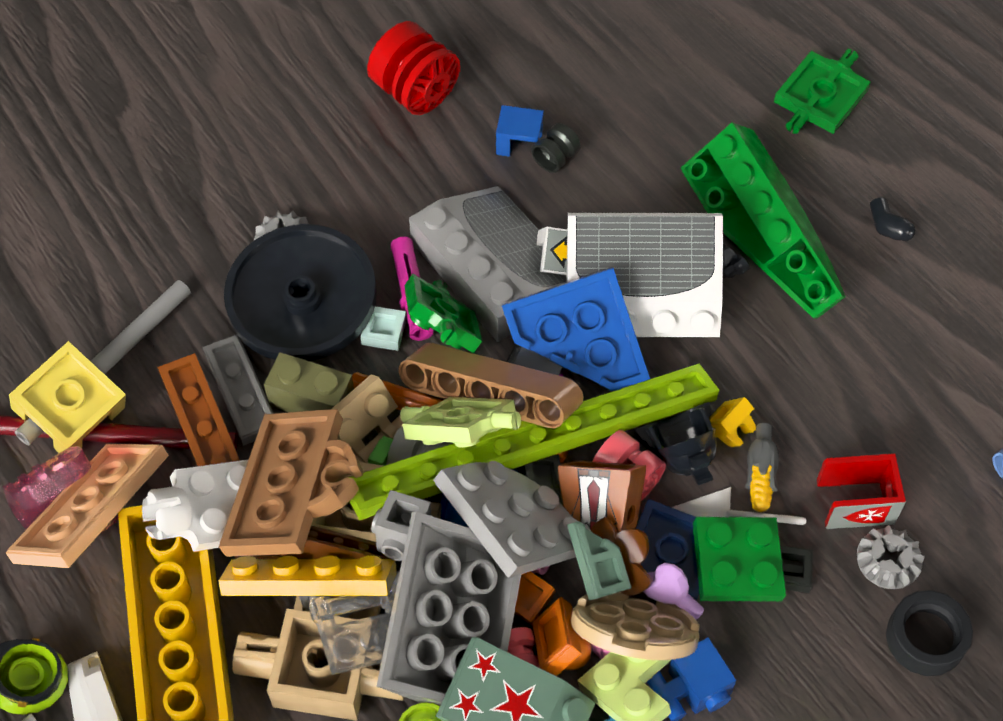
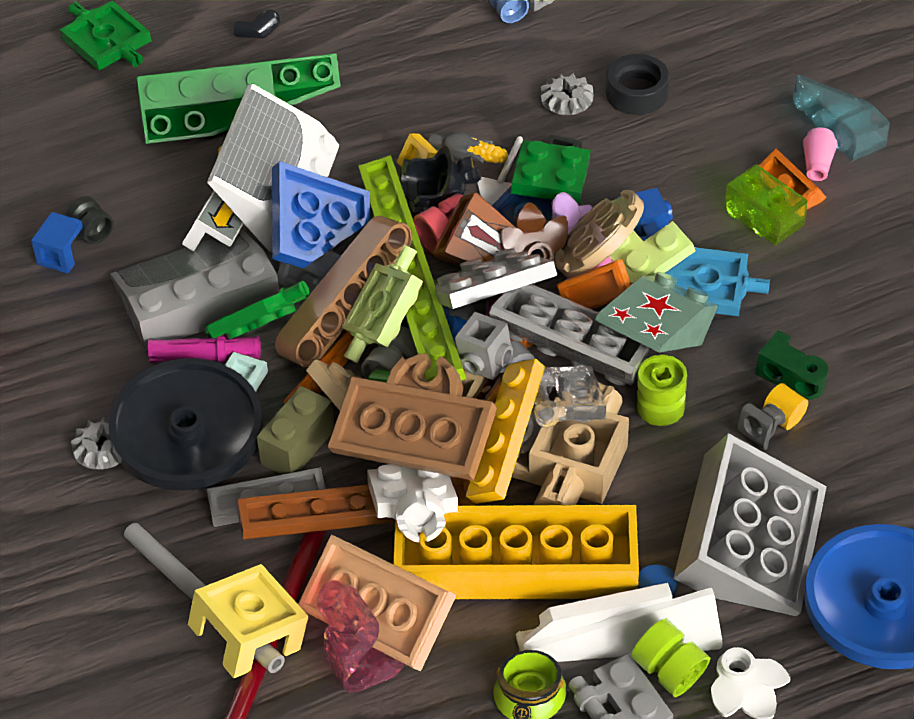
camera: 75 degrees left, 10 degrees down
sand green tile [567,521,632,601] -> none
red piece [816,453,906,529] -> none

